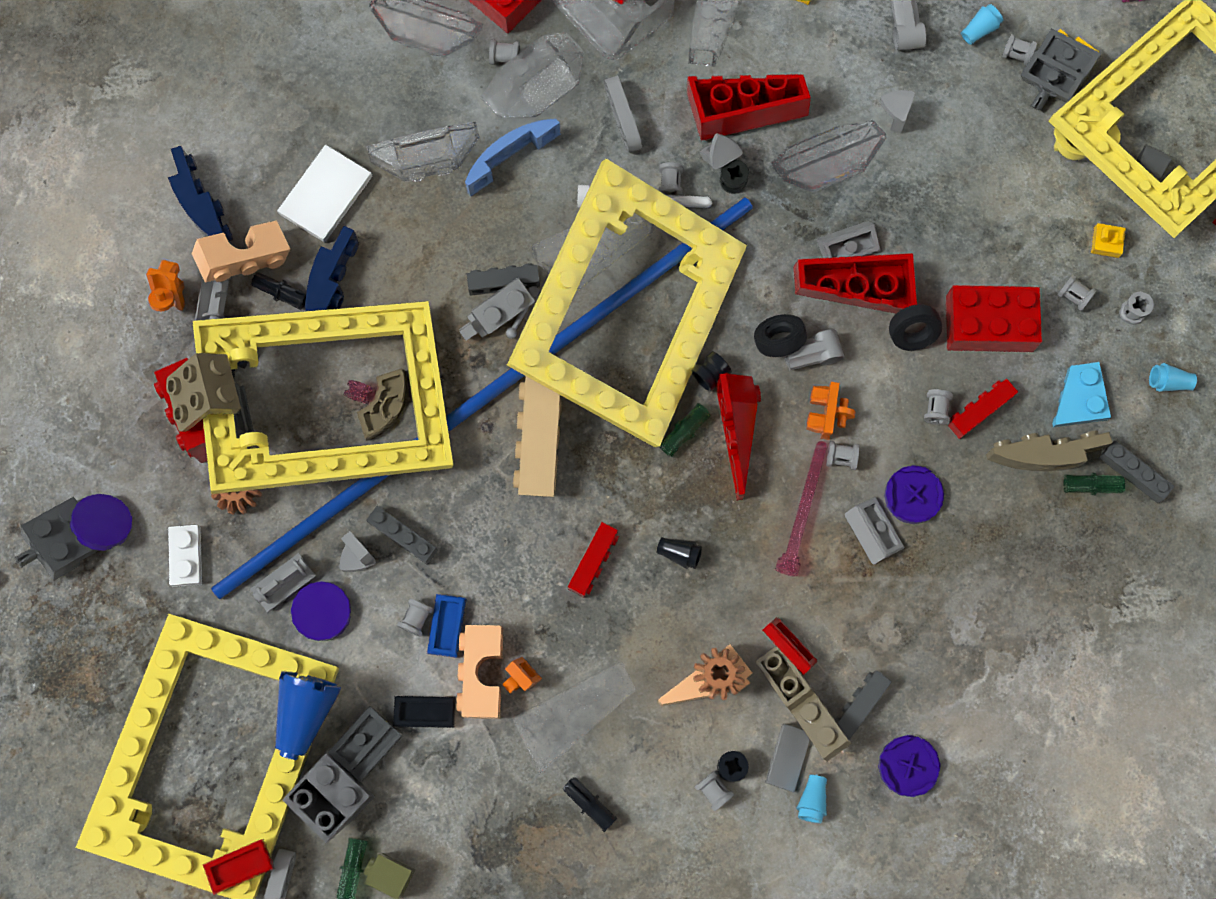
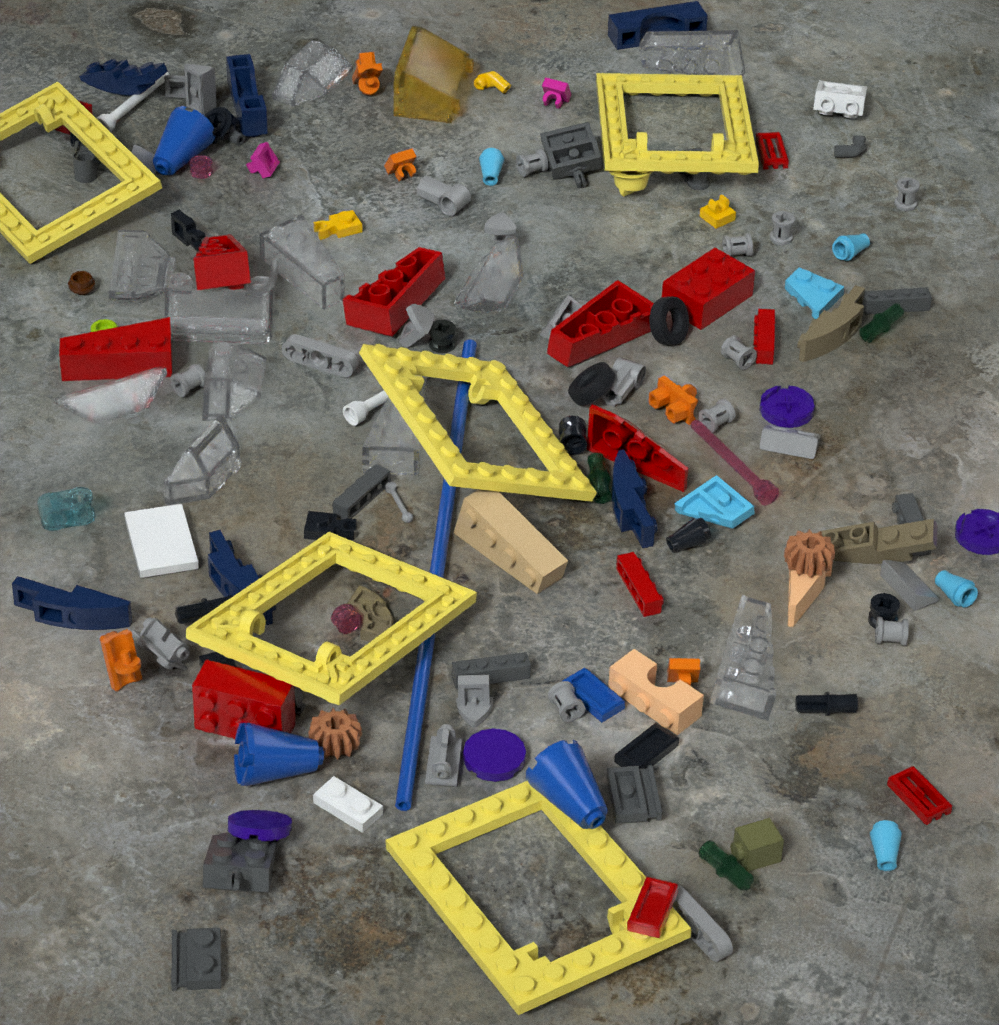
camera: 50 degrees left, 35 degrees down
dark tan bracket [166,353,241,432] -> none
light nougat arch [192,220,290,283] -> none
flat silver slope [282,754,375,843] -> none
light grey hinge [459,277,535,341] -> none
medium blue slope [465,119,560,196] -> none
red tile [762,617,818,675] -> none
none -> clear light blue piece [37,487,96,531]
none -> blue cone [234,722,324,786]
none -> black plate [304,511,357,540]
none -> dark blue slope [612,449,658,548]
none -> medium azure wing [674,475,755,529]

